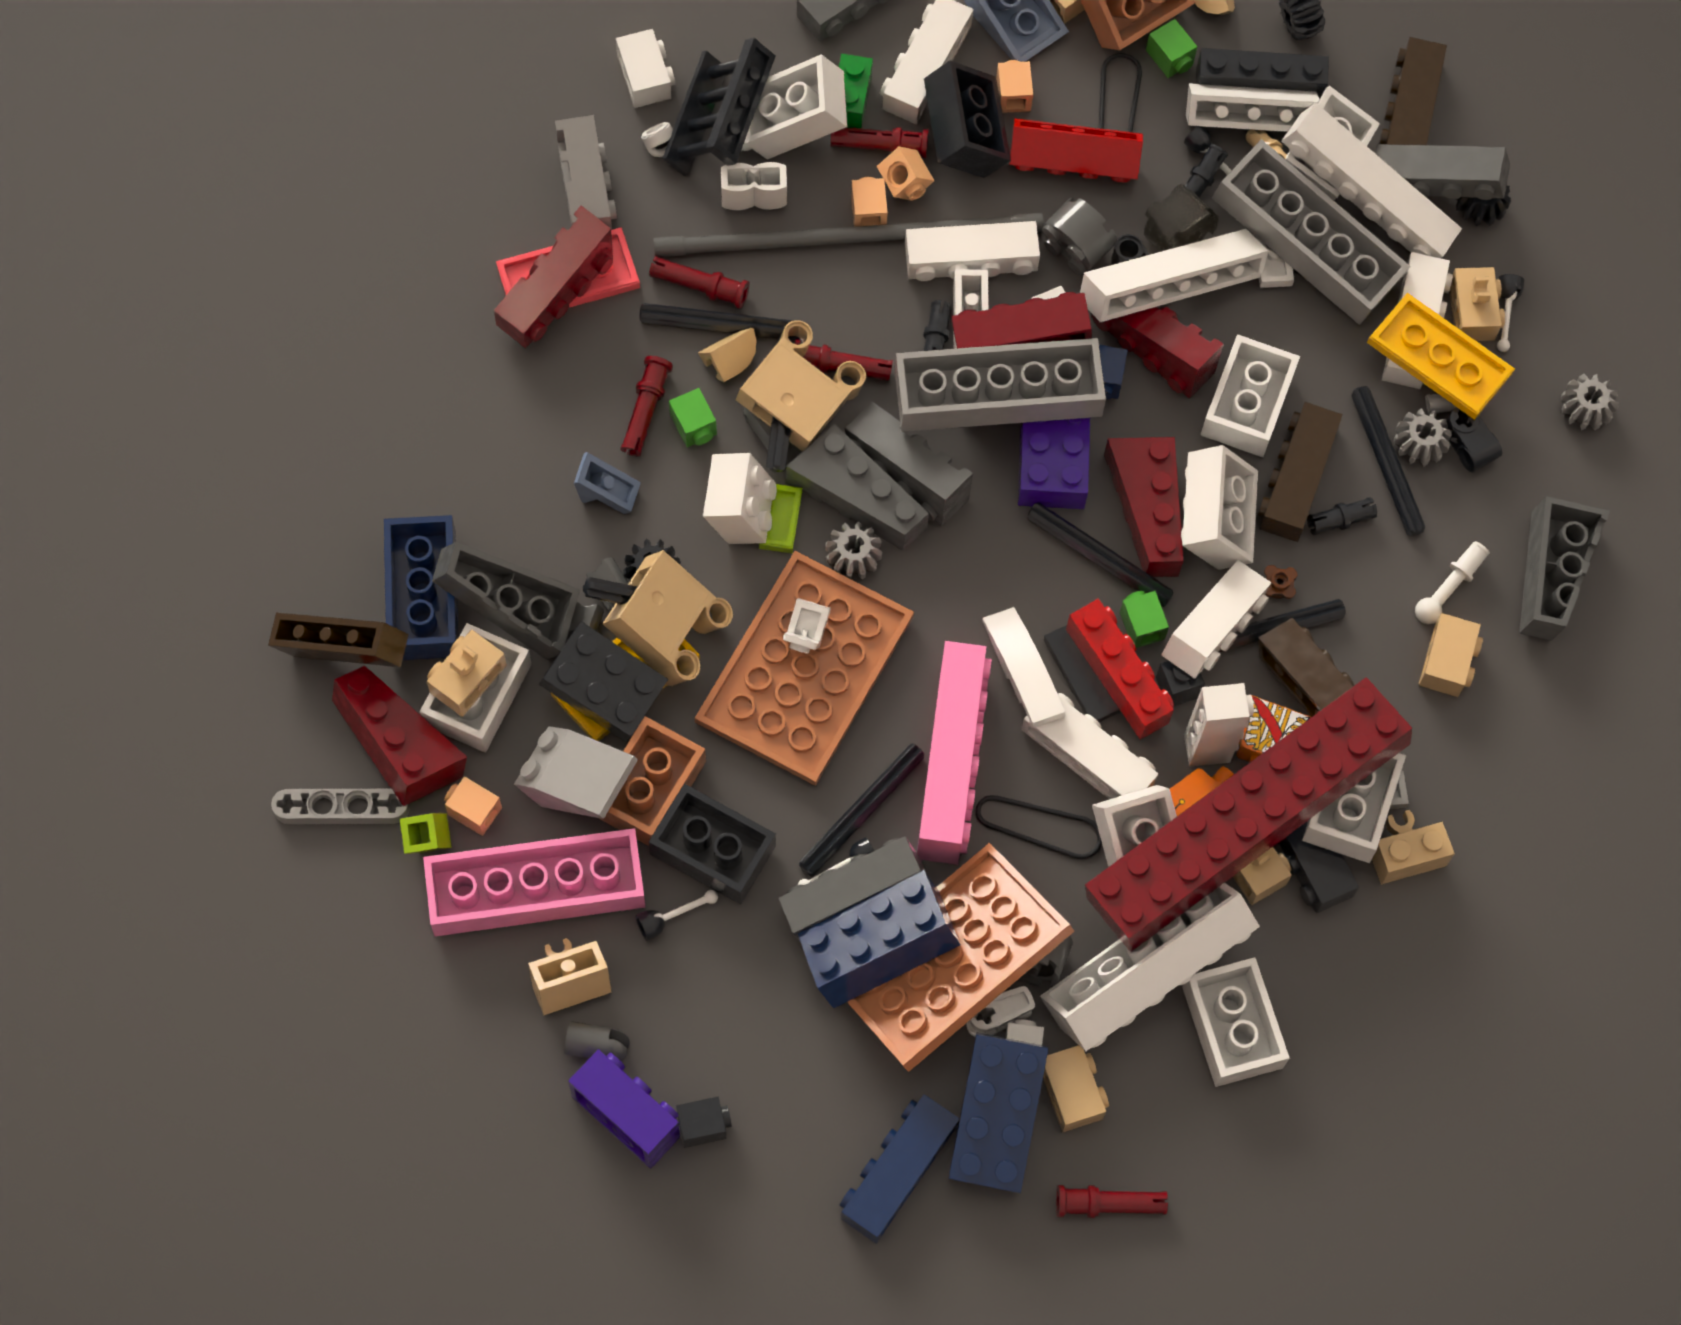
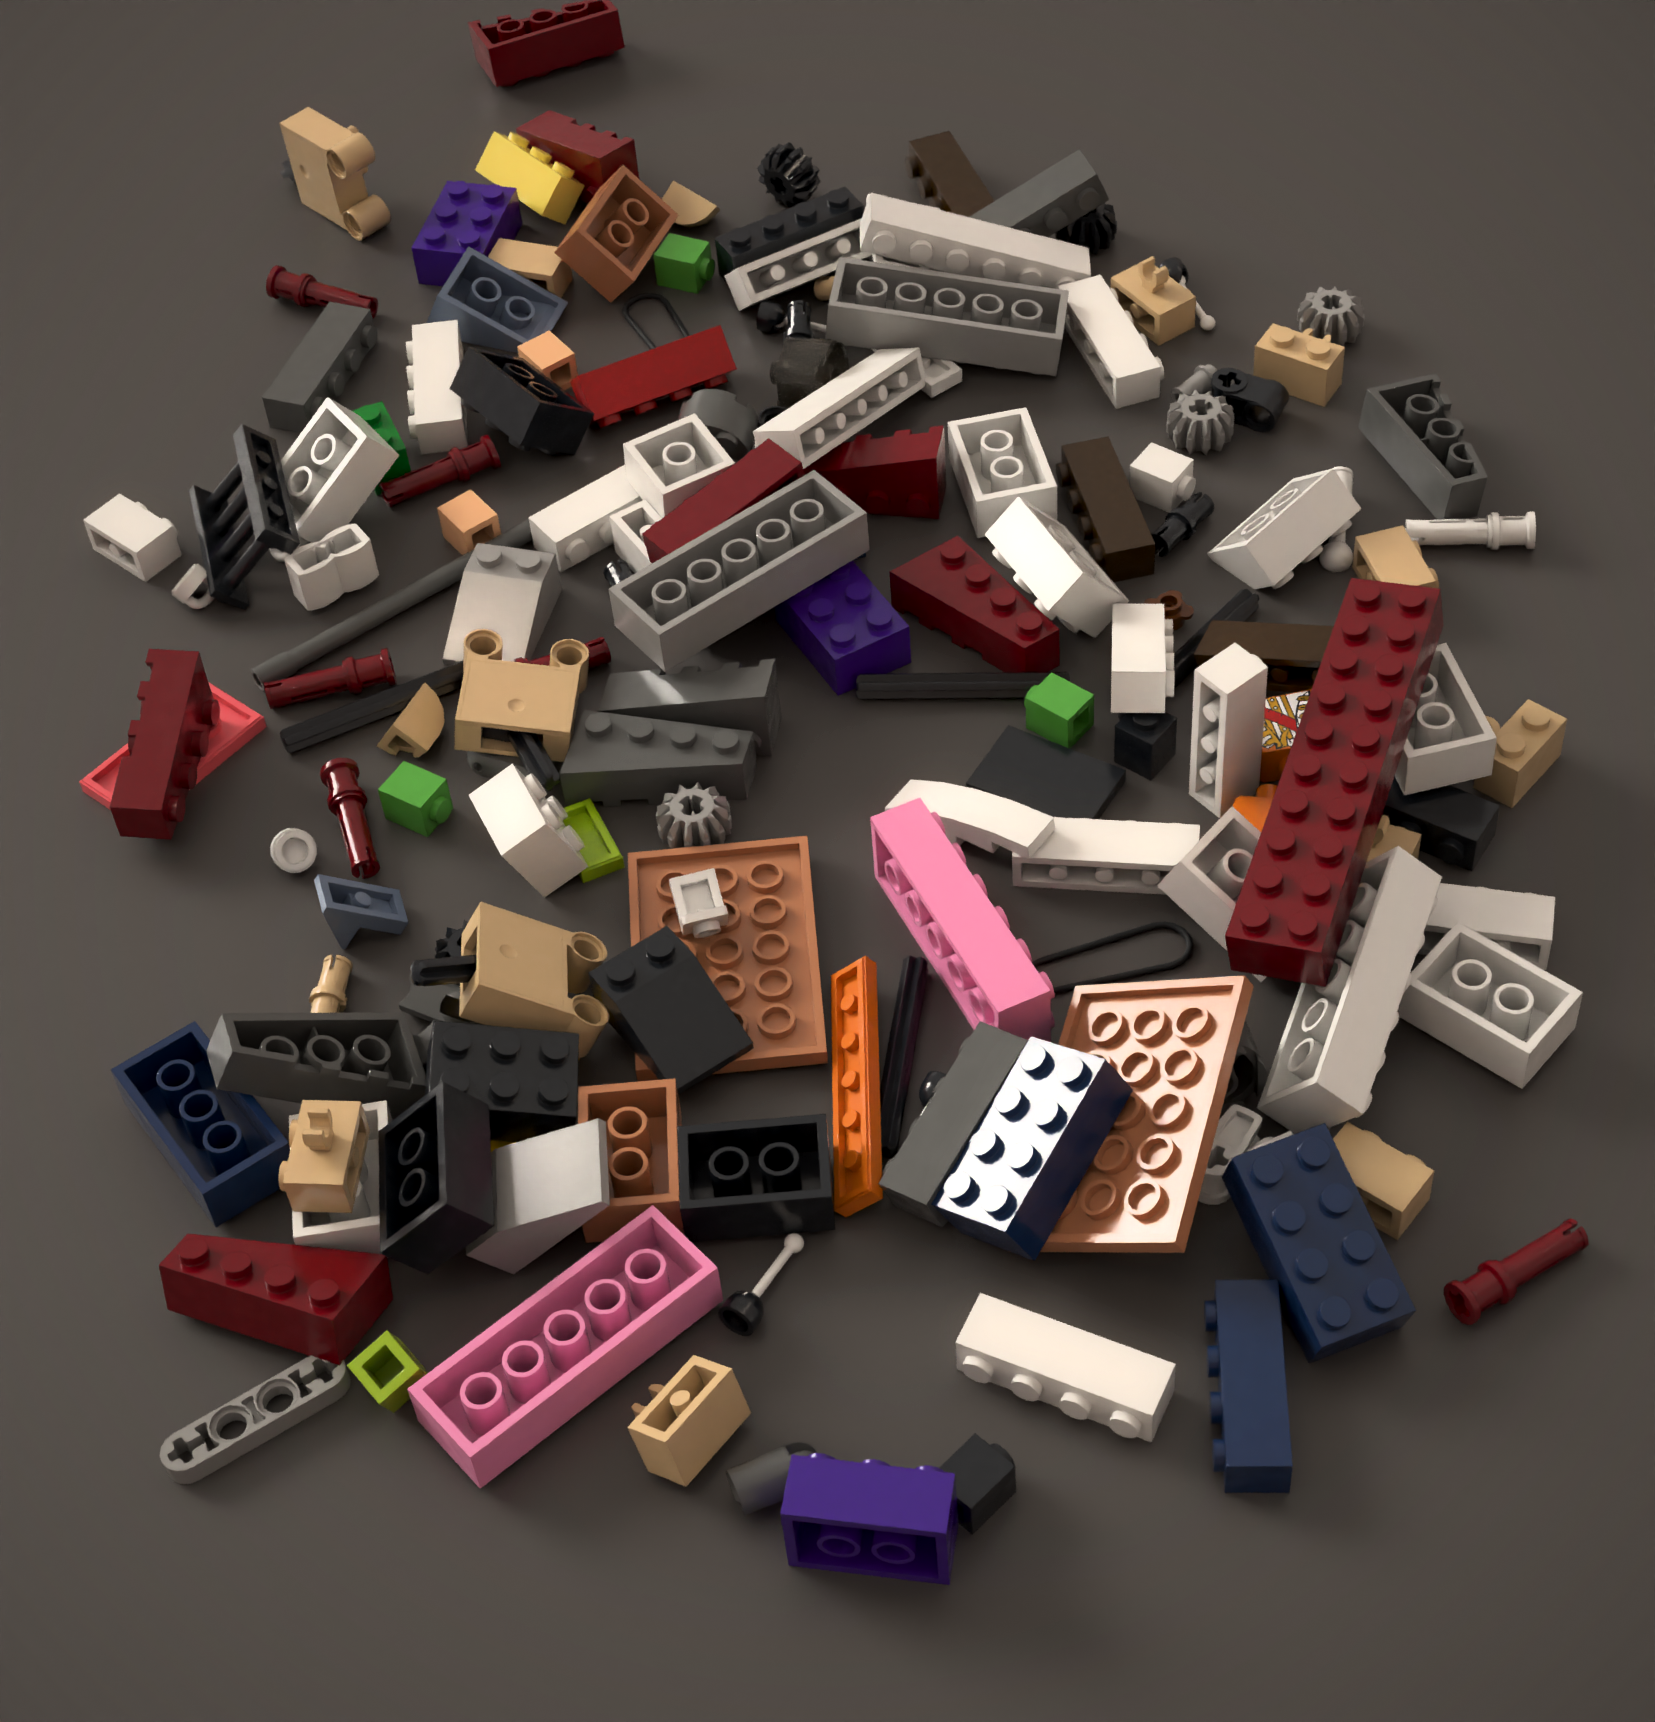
camera: 25 degrees left, 20 degrees down
dark brown brick [268,612,409,668] -> none
light nougat brick [444,776,502,836] -> none
light grey wedge [555,115,617,230] -> none
light nougat brick [877,146,934,201] -> none
red brick [1066,598,1174,740] -> none
black axle [1351,386,1425,536] -> none
yellow tile [1367,293,1515,420] -> none
none -> white tile [270,828,317,873]
none -> tan pin [309,955,353,1013]
none -> black brick [378,1082,494,1274]
none -> light grey slope [442,543,562,665]
none -> black slope [588,926,754,1095]
none -> white brick [623,413,735,518]
none -> orange tile [831,956,883,1218]
none -> white brick [955,1293,1176,1442]
none -> white brick [1130,442,1196,512]
none -> white slope [1207,468,1361,589]
none -> tan brick [1253,323,1345,407]
none -> white pin [1405,512,1536,550]
none -> white brick [1417,883,1555,970]

